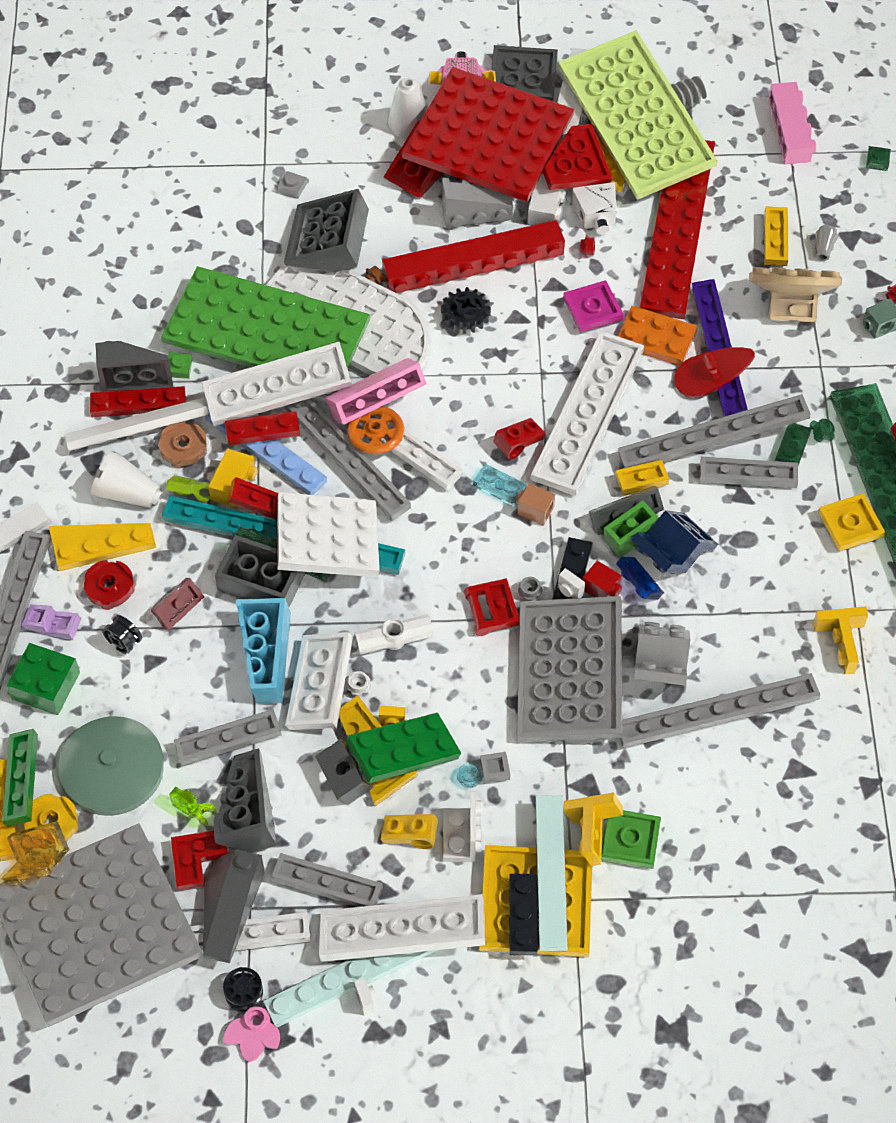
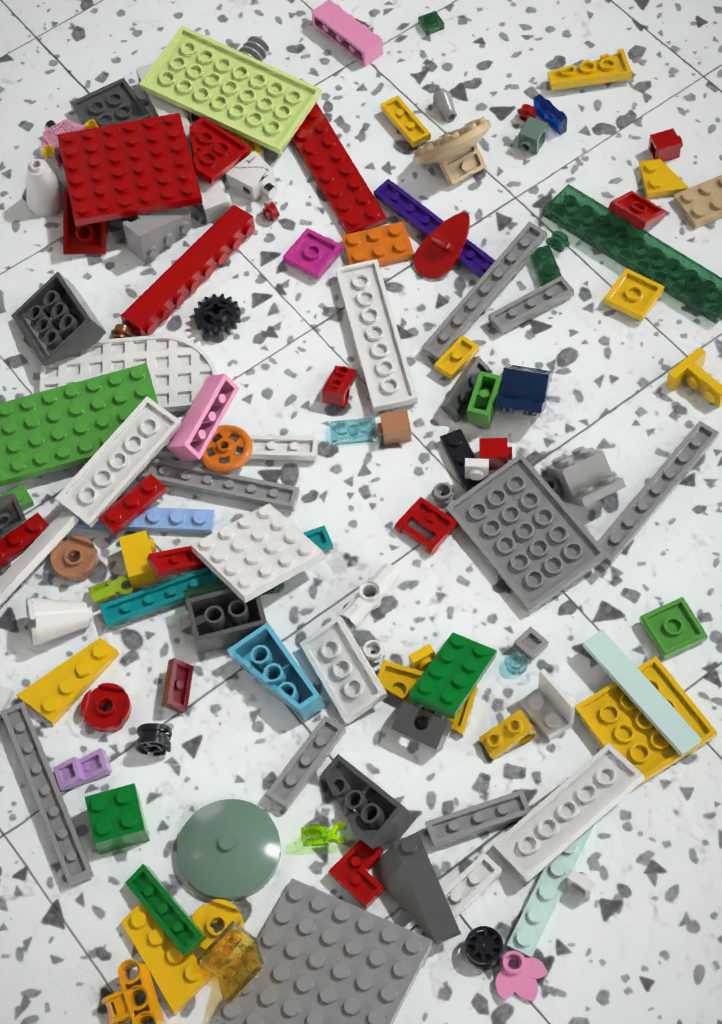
camera: 30 degrees left, 0 degrees up
black plate [509,874,538,956] -> none
yellow bracket [563,792,623,866] -> none
clear blue plate [616,557,664,600] -> none

